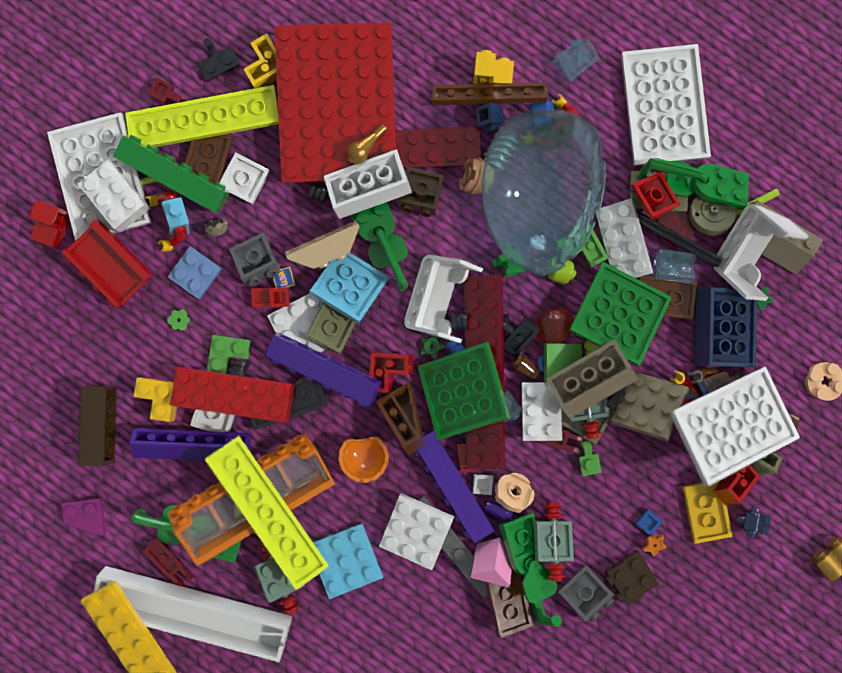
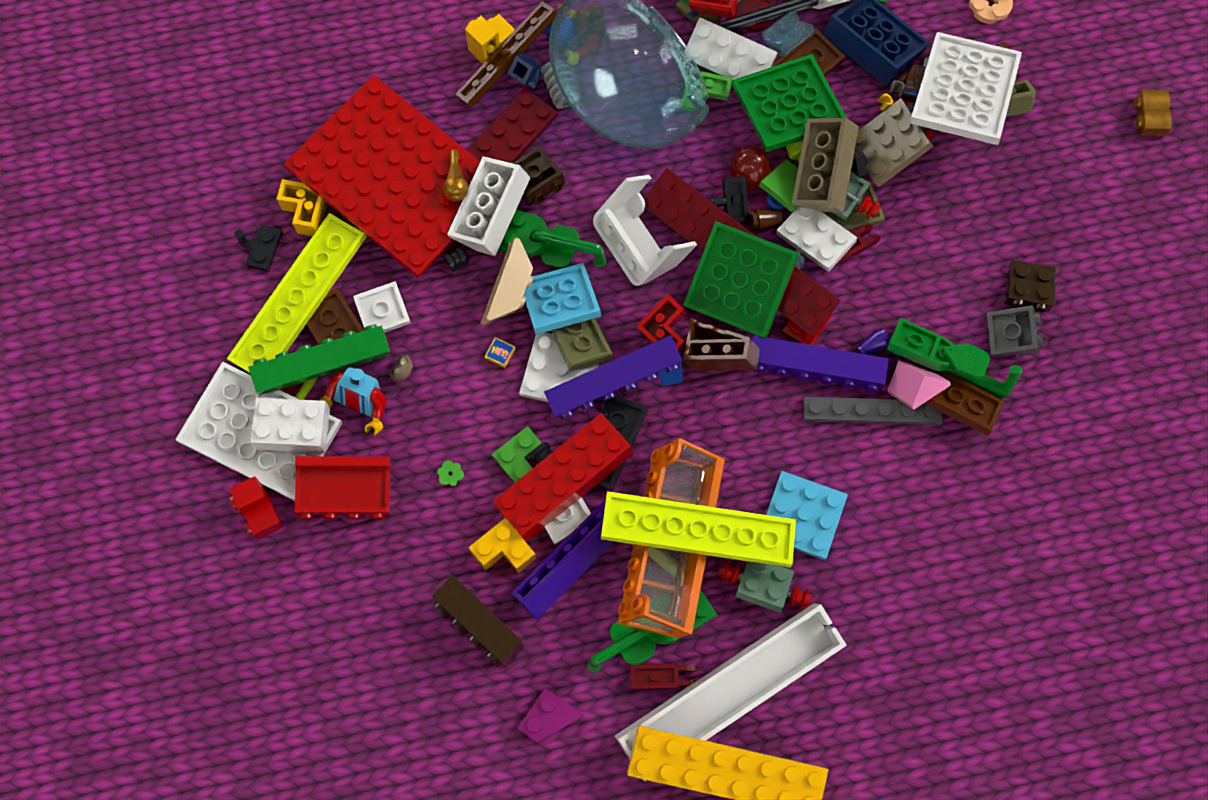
camera: 50 degrees left, 15 degrees down
dark red plate [148,77,185,104] -> none
medium blue plate [168,246,222,299] -> none
dark grey plate [229,232,281,286] -> none
red slope [251,287,290,308] -> none
orange cylinder [339,437,389,483] -> none
white plate [379,493,454,570] -> none
green plate [421,336,445,359] -> none
blue wheel [444,337,466,355] -> none
black wheel [451,312,467,331] -> none
nougat cone [459,157,493,195] -> none
white tile [472,474,493,495] -> none
green piece [491,244,525,278] -> none
light nougat plate [495,473,534,513] -> none
sand green plate [534,502,574,581] -> none
lime head [546,257,576,285] -> none
bright green plate [578,441,602,476] -> none
blue tile [635,509,663,536] -> none
orange plate [642,535,666,556] -> none
yellow tile [682,479,732,544] -> none
red brick [713,464,761,505] -> none
dark blue piece [736,507,771,538] -> none

